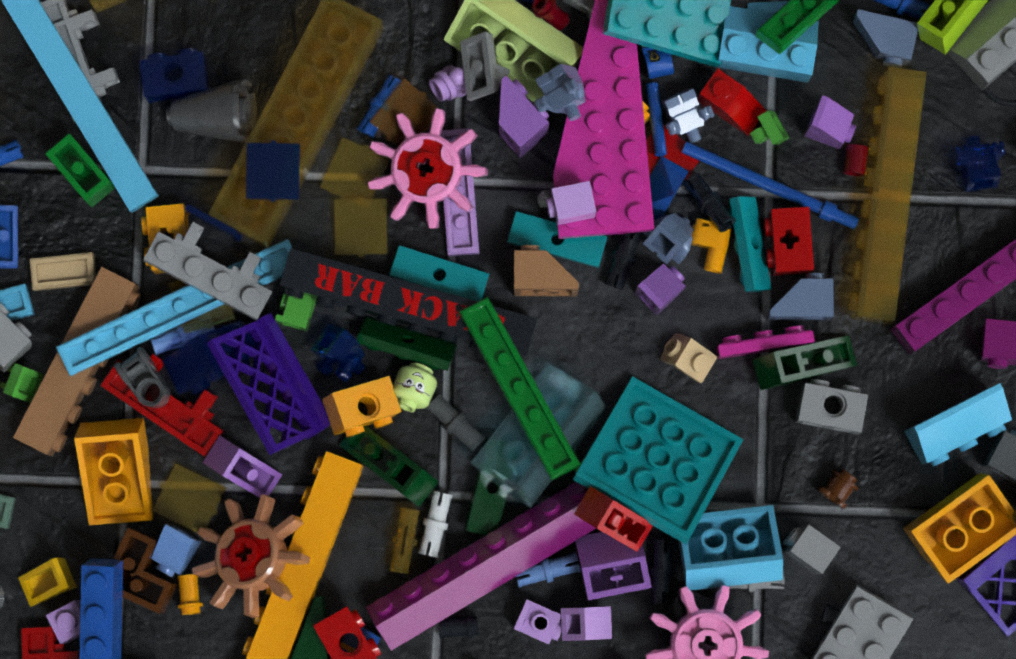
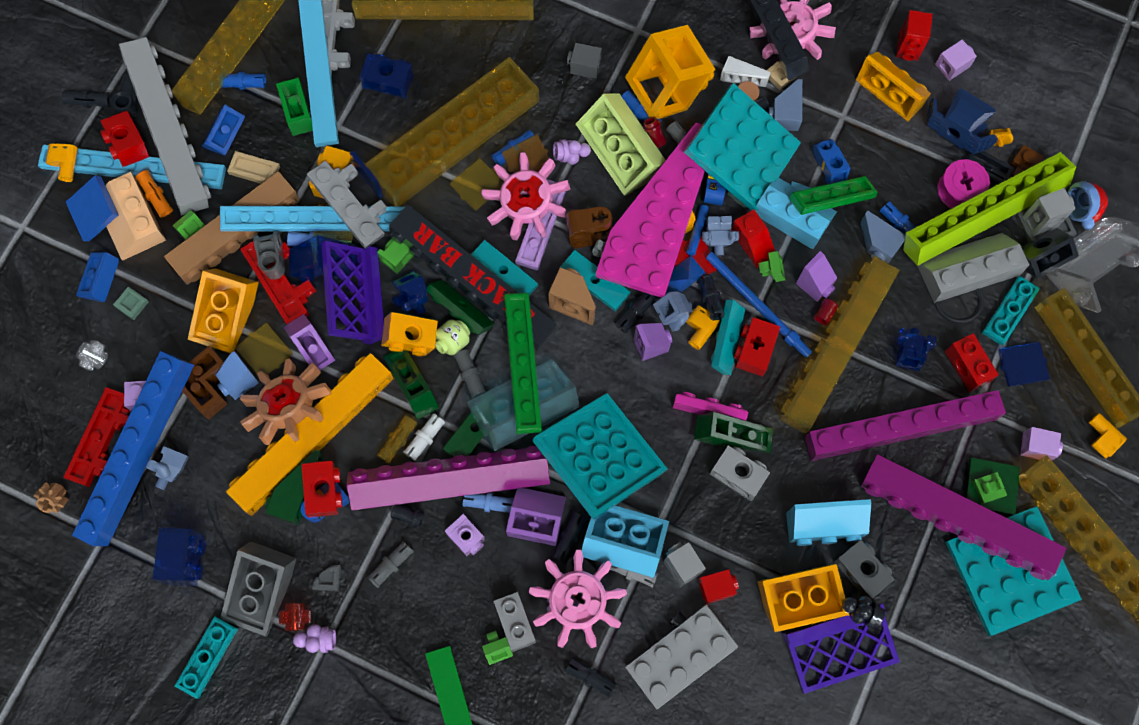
camera: 20 degrees right, 10 degrees down
yellow slope [18,557,77,607] -> none
flat silver cone [166,79,257,143] -> none
light orange pin [177,574,203,615] -> none
clear blue piece [246,140,300,203] -> none
clear yellow piece [335,196,388,258] -> none
light grey slope [460,31,510,101] -> none
medium lavender slope [499,76,549,158] -> none
sand blue piece [534,64,586,121] -> none
lavender brick [546,181,596,225] -> none
lavender brick [561,606,612,641] -> none
red brick [574,486,653,552] -> none
tan bracket [660,333,717,384] -> none
sand blue slope [767,273,834,320] -> none
reddish brown brick [817,469,859,510] -> none
none -> reddish brown piece [566,207,613,248]
none -> red brick [698,569,739,605]

